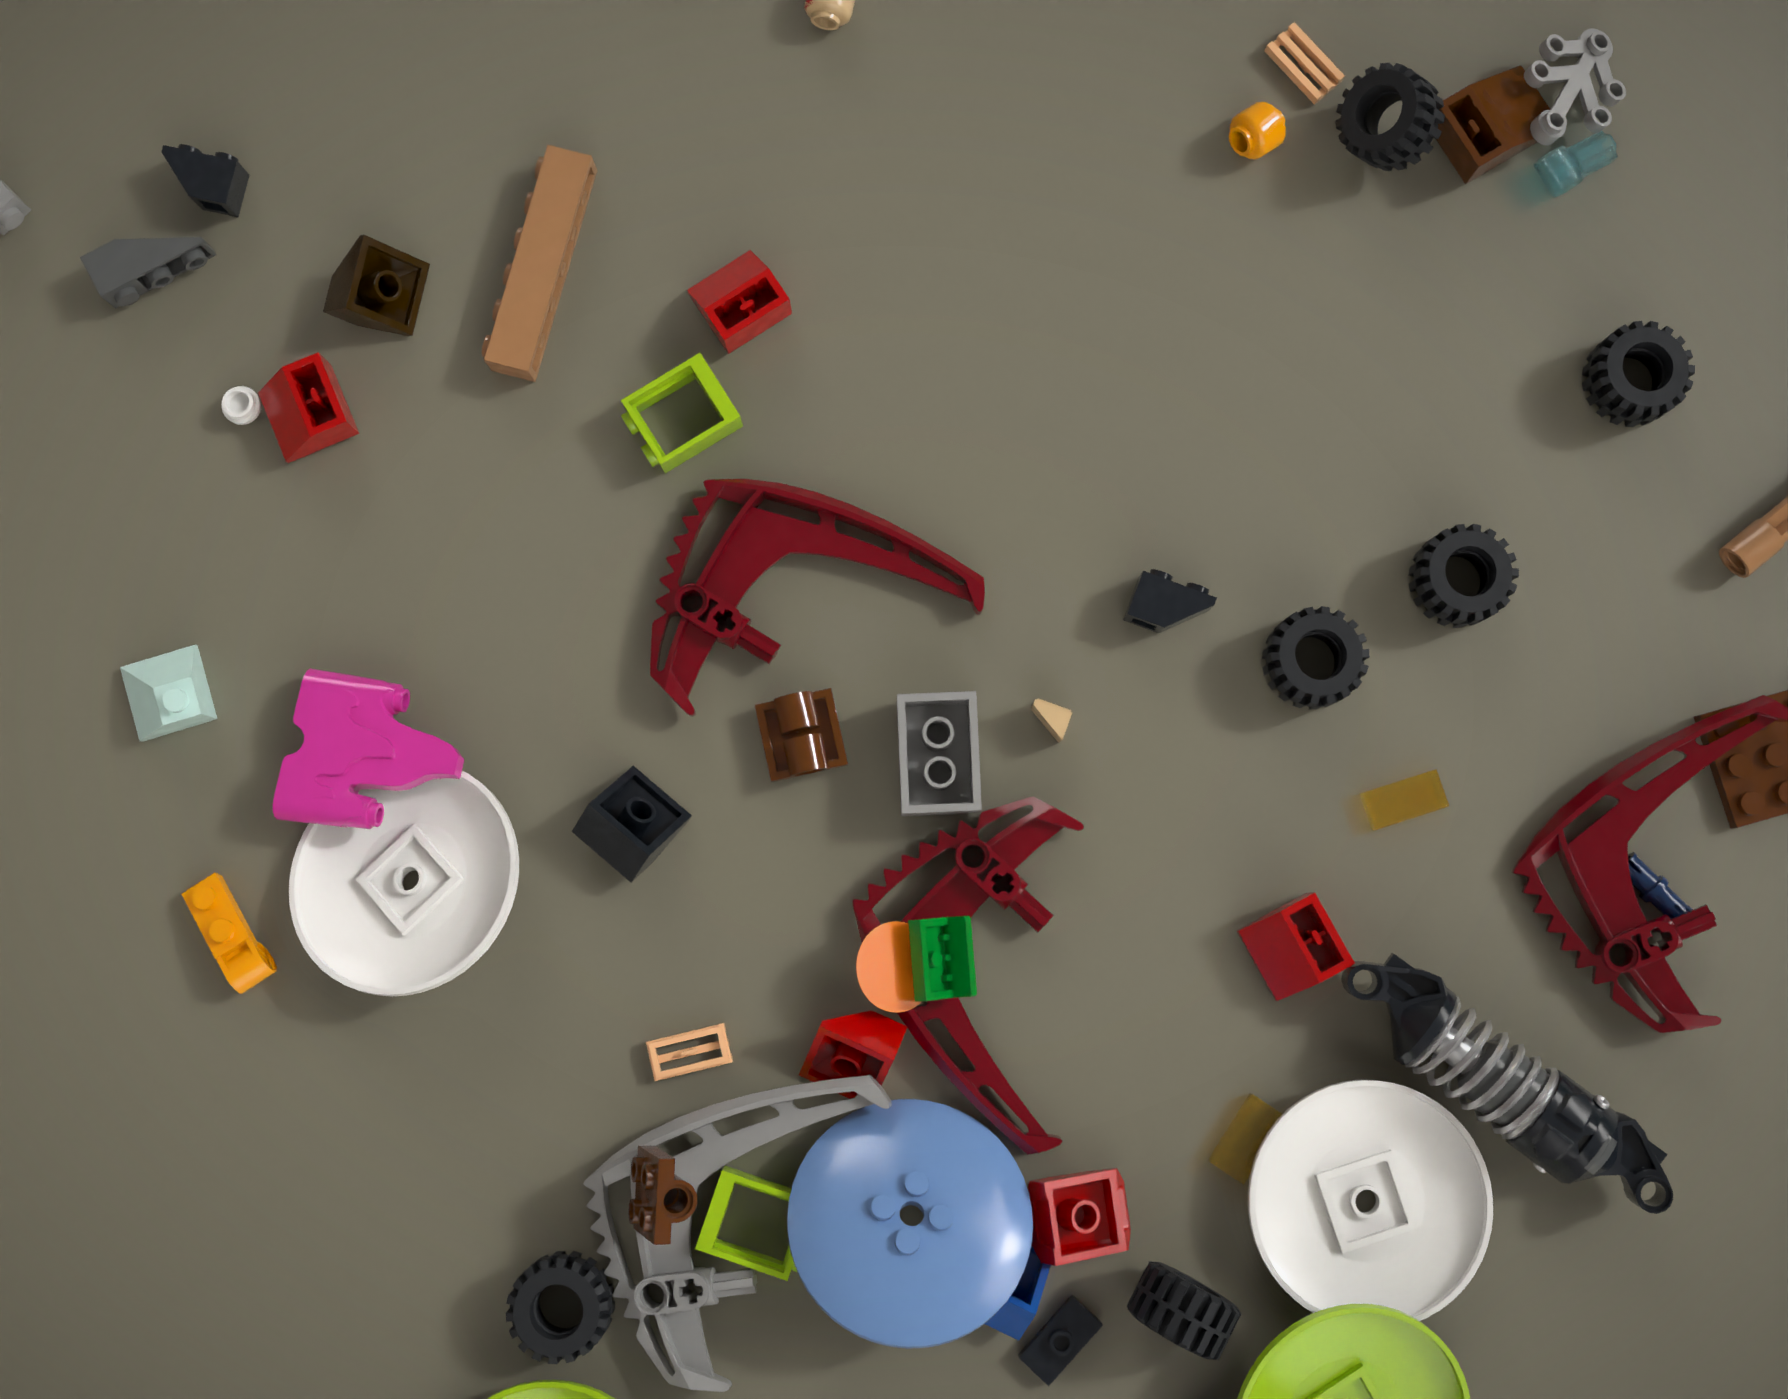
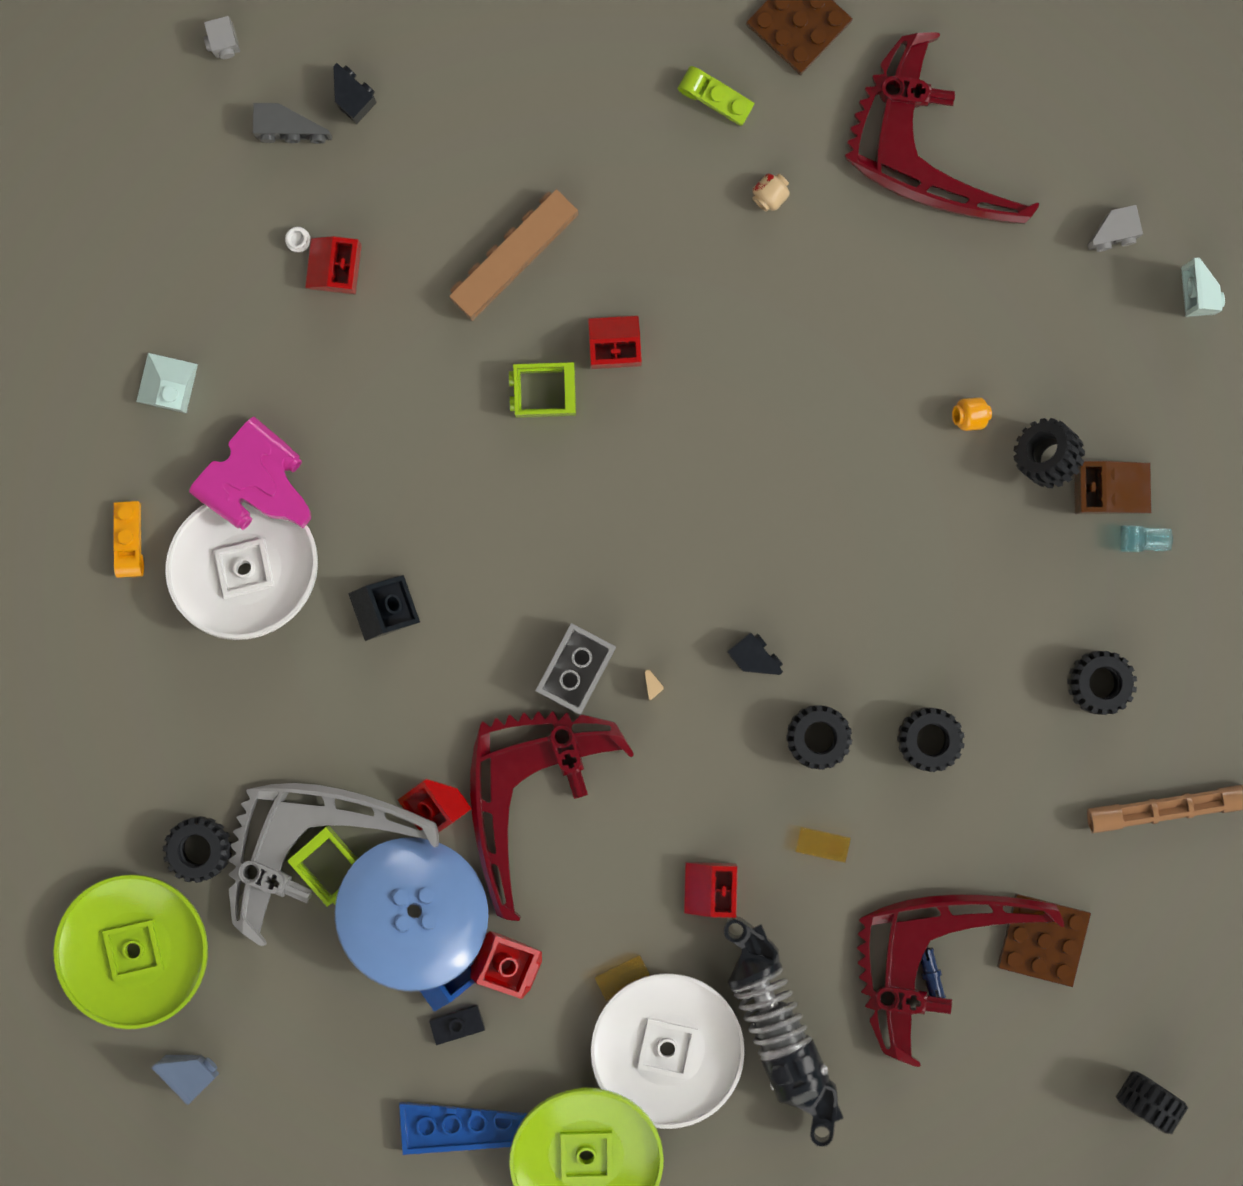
camera: 30 degrees right, 5 degrees up
dark brown slope [323,235,430,336] -> none
reddish brown plate [628,1146,697,1245] -> none
light nougat tile [646,1023,733,1081] -> none
dark red piece [650,479,985,717] -> none
reddish brown plate [755,688,848,782] -> none
orange sticker [856,921,922,1013] -> none
green bracket [908,916,977,1002] -> none
black tyre [1127,1261,1241,1360] -> none
light nougat tile [1264,22,1345,105] -> none
light grey plant [1524,28,1626,145] -> none

